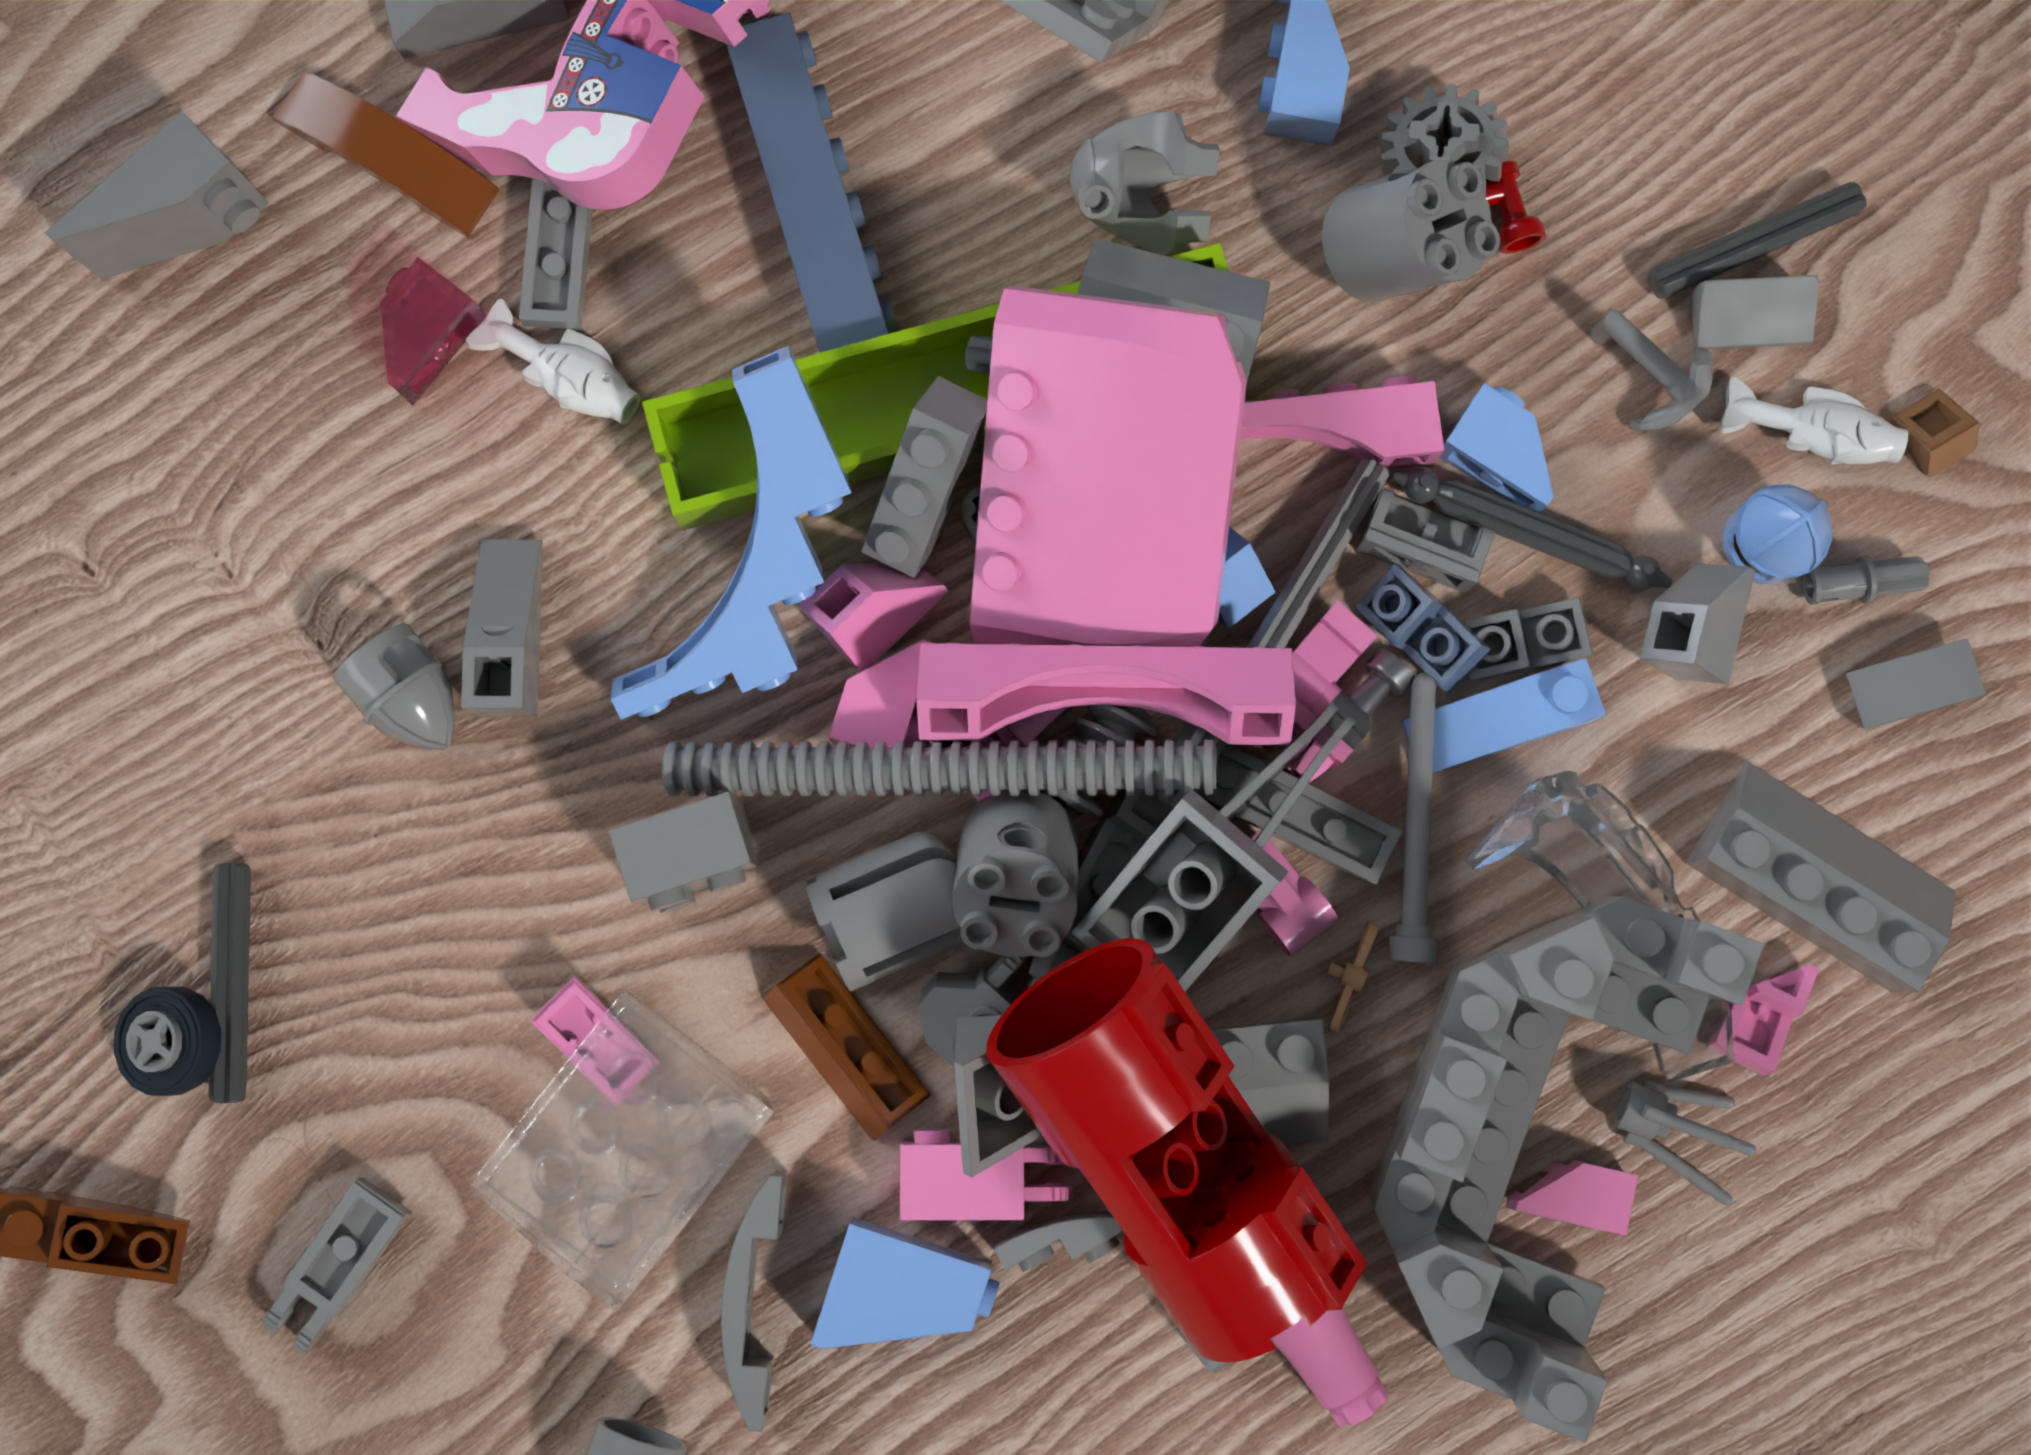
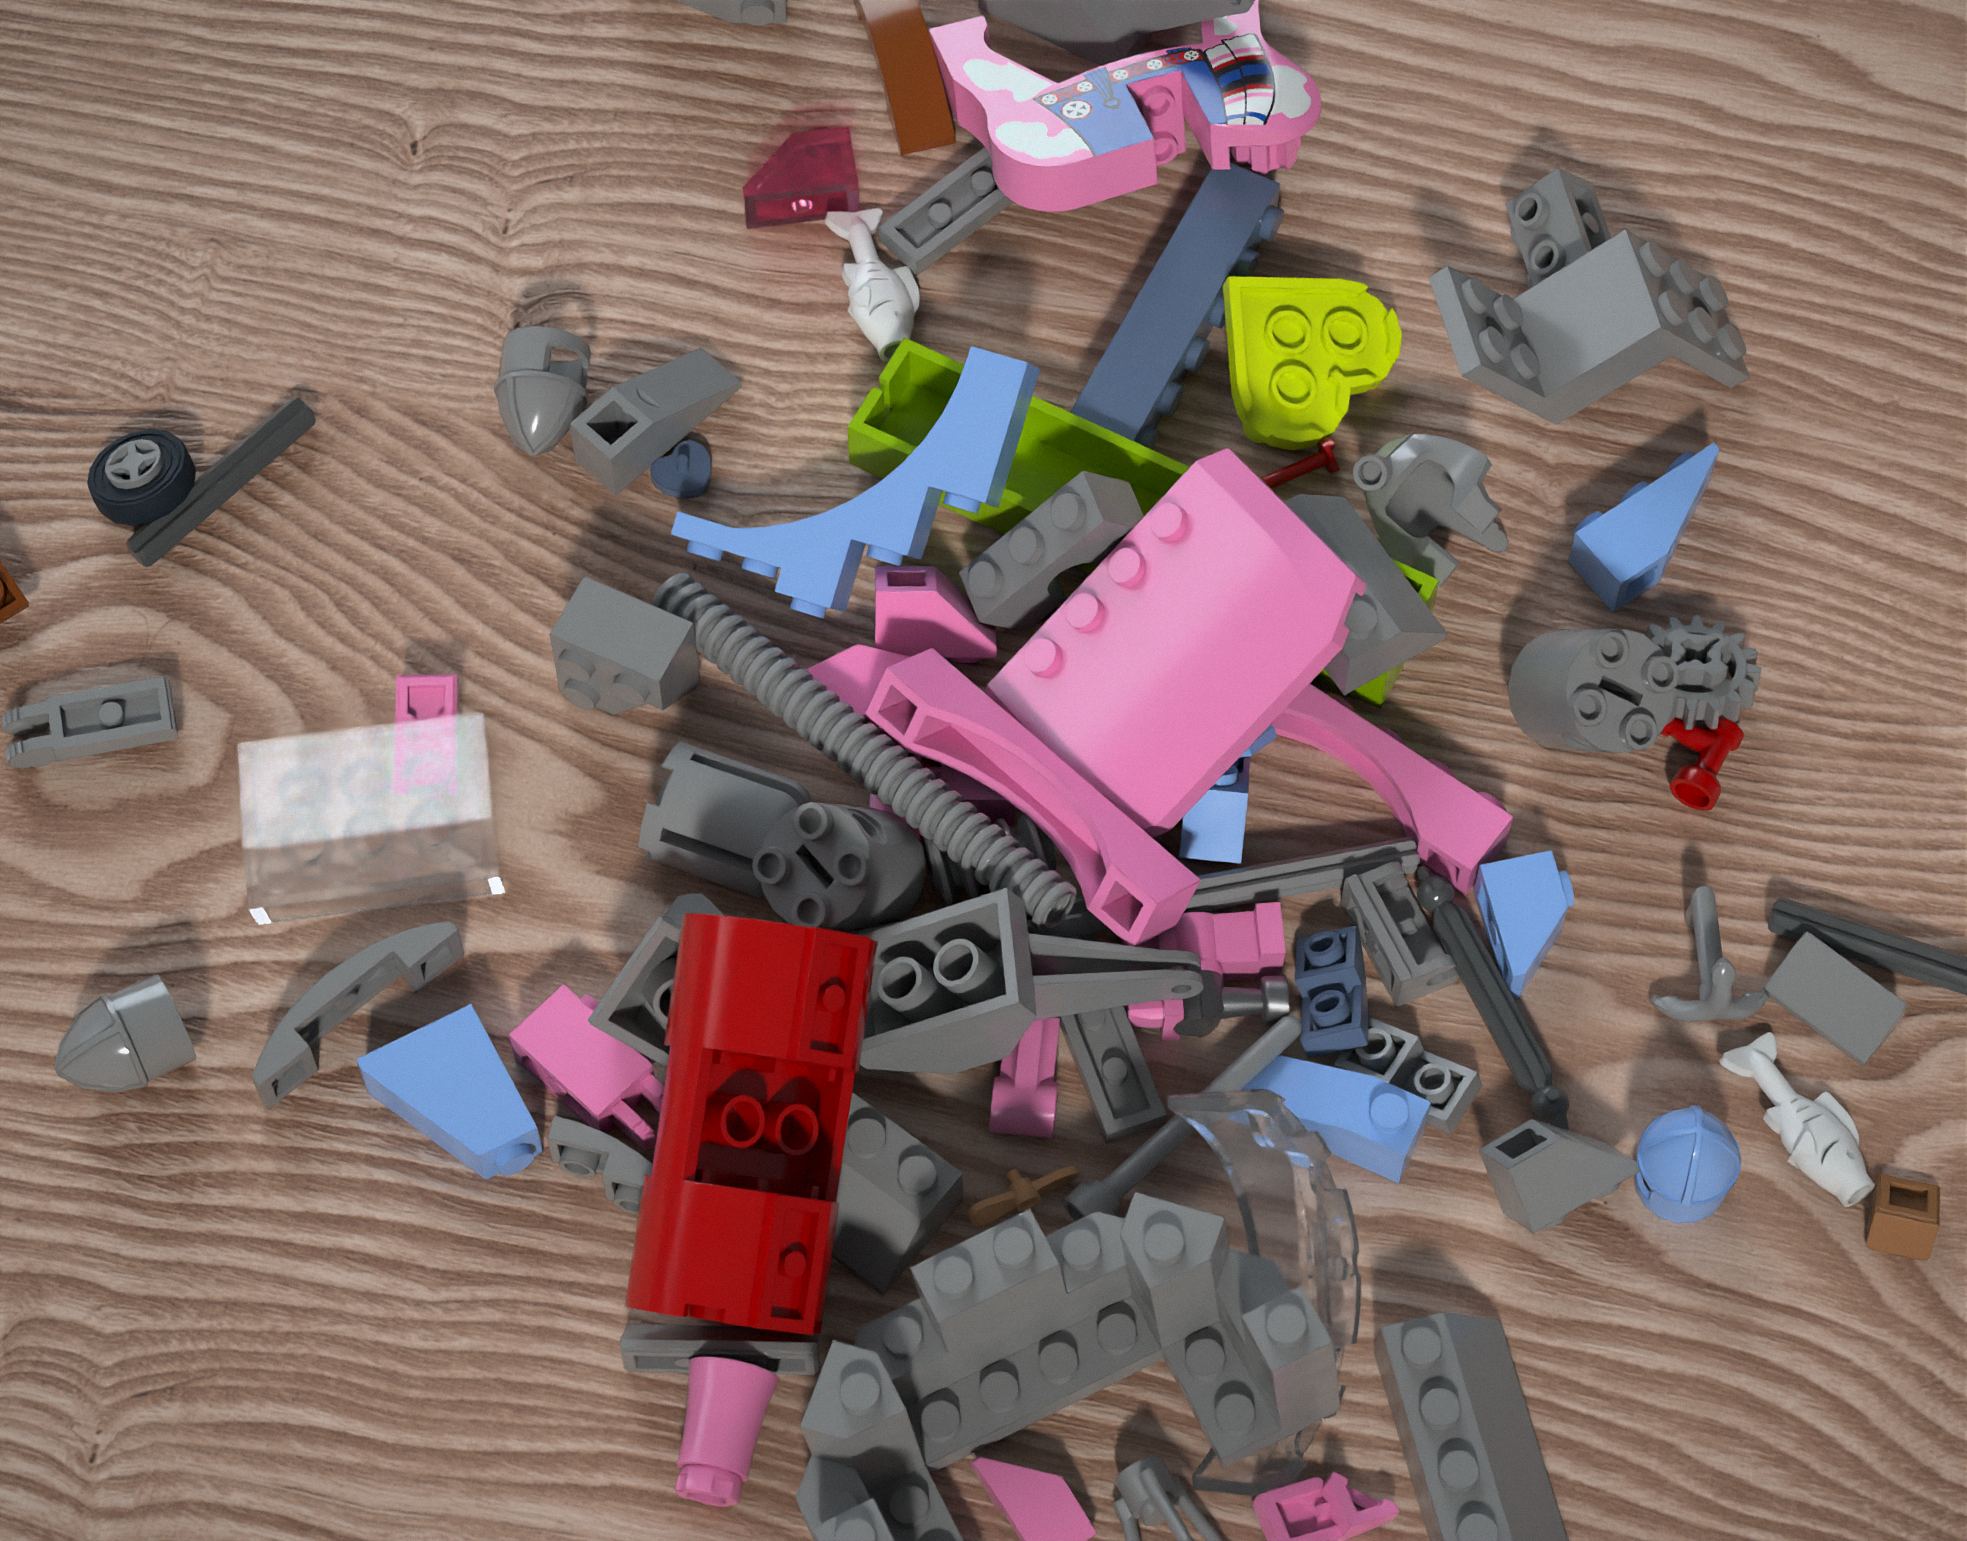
camera: 45 degrees right, 20 degrees down
dark orange slope [764,953,931,1140] -> none
light grey axle [1802,556,1930,605] -> none
light grey slope [1846,638,1986,730] -> none
none -> sand blue piece [650,440,712,499]
none -> neon yellow plate [1223,276,1402,451]
none -> red piece [1260,438,1340,489]

